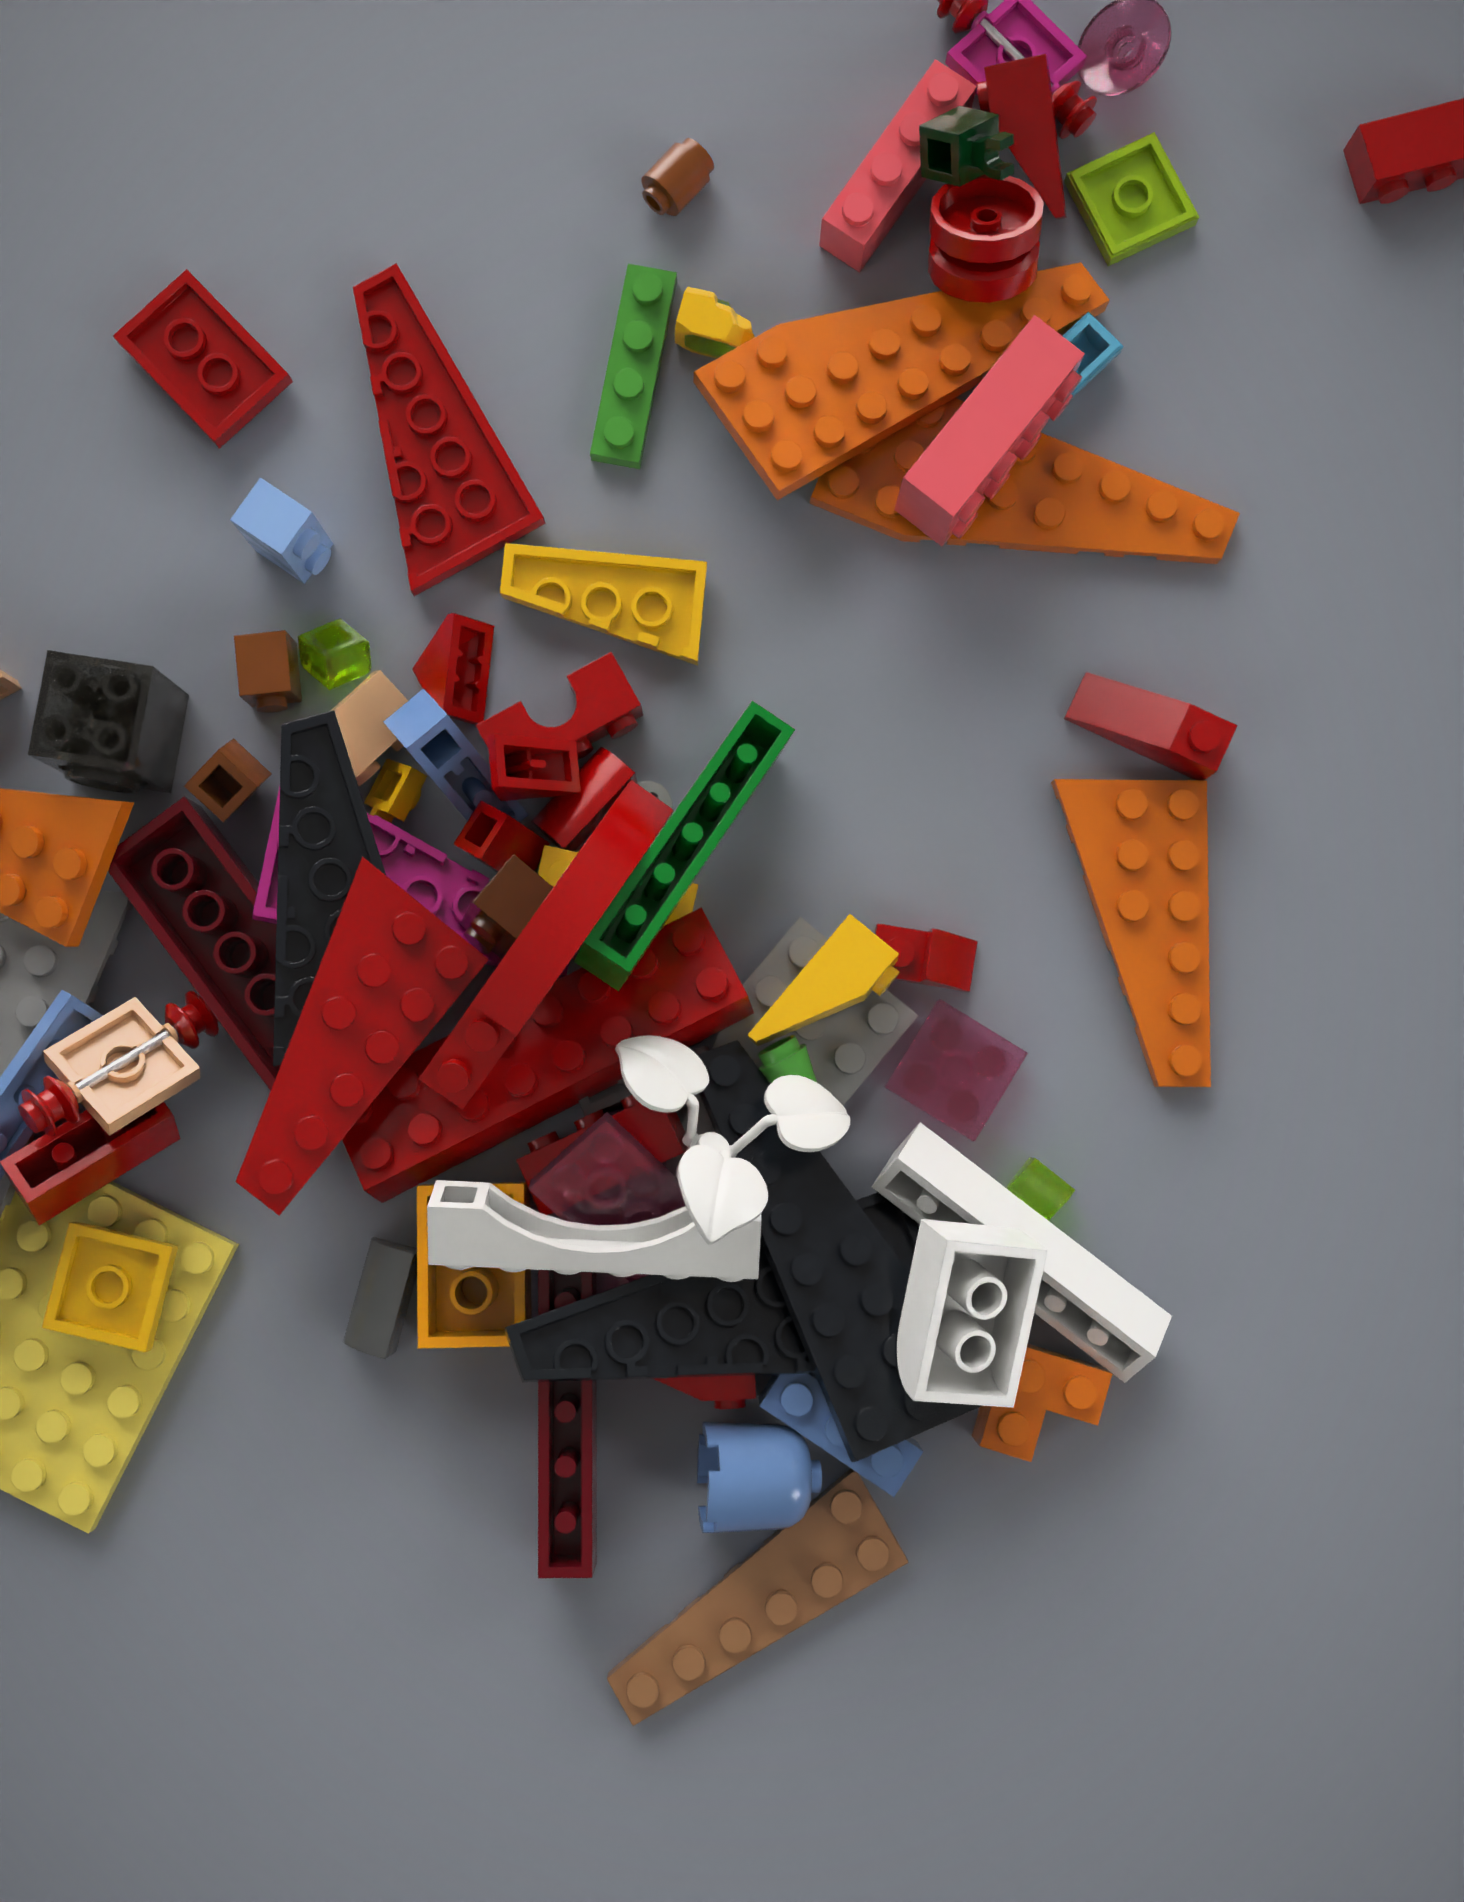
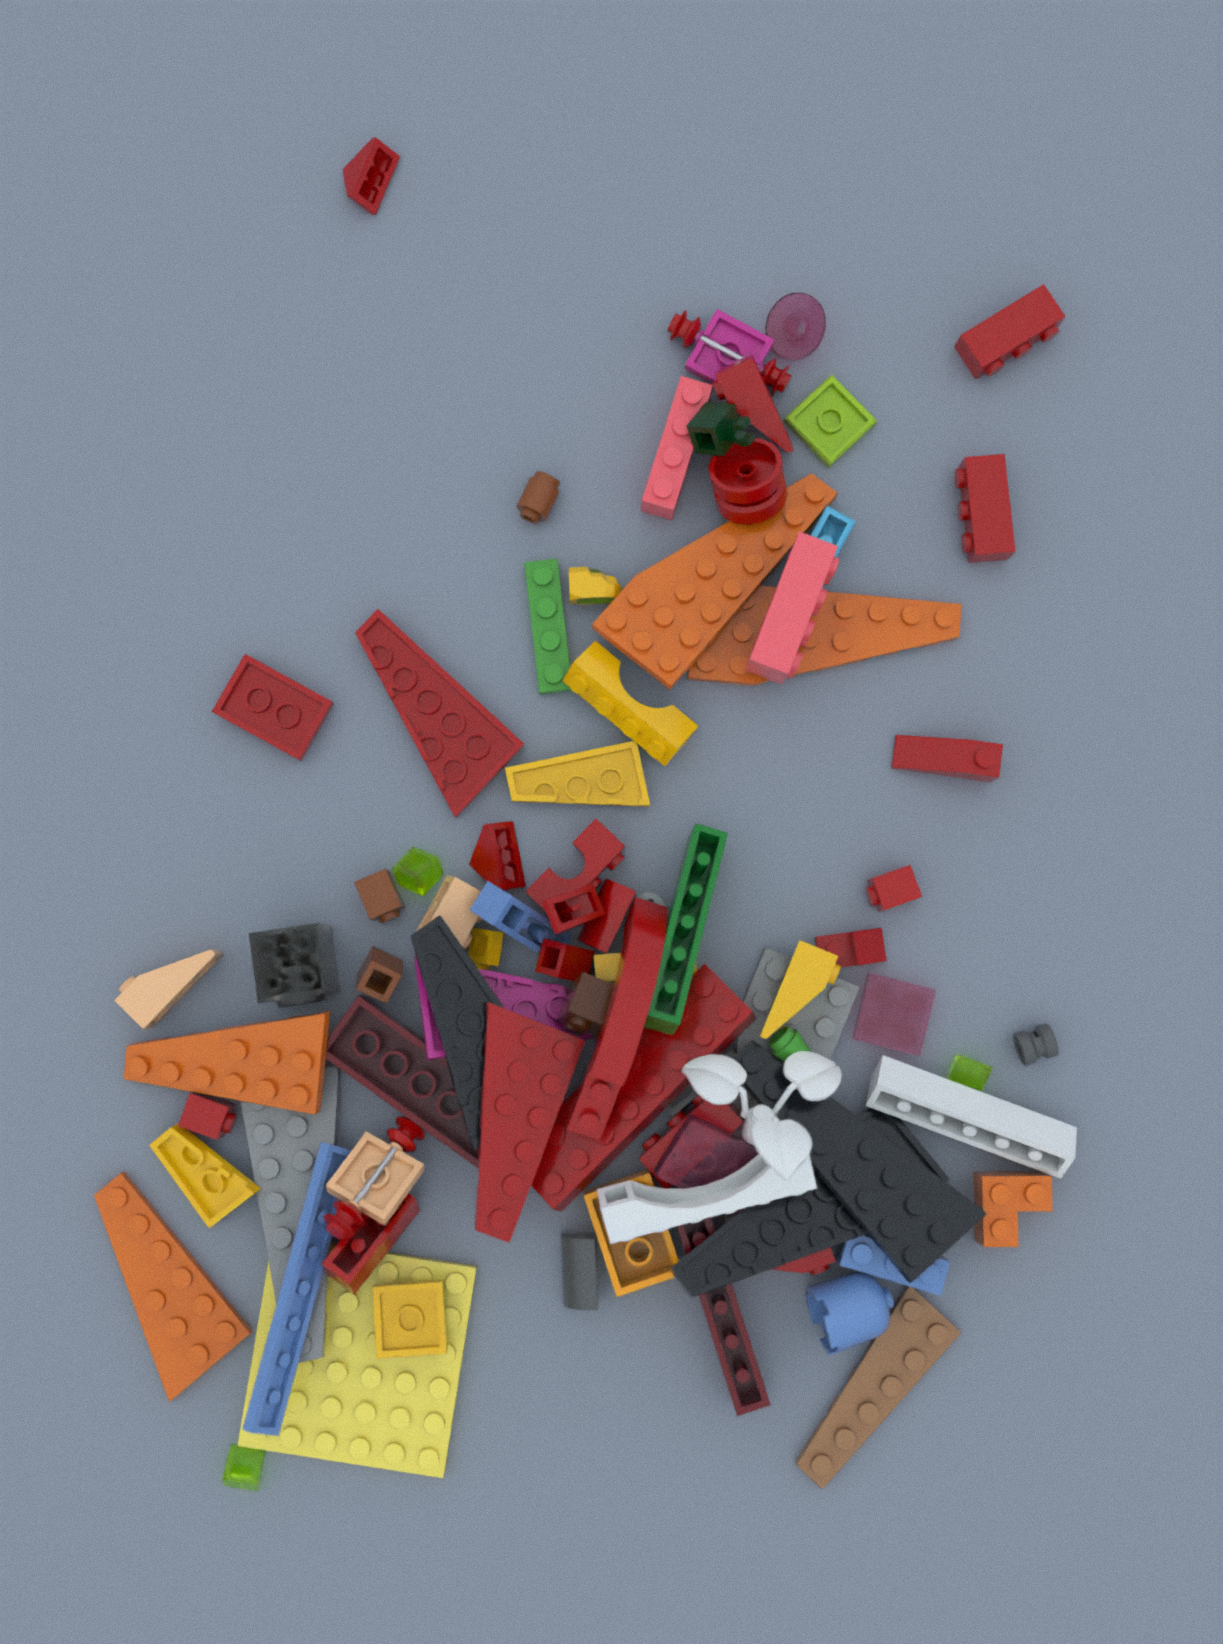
camera: 15 degrees left, 0 degrees up
light blue brick [230,477,333,584] -> none
white brick [897,1219,1048,1408] -> none
orange wing [1051,779,1211,1087] -> none
none -> yellow arch [562,640,699,766]
none -> red brick [865,865,922,912]
none -> red brick [954,454,1016,563]
none -> dark grey wheel [1013,1023,1059,1066]

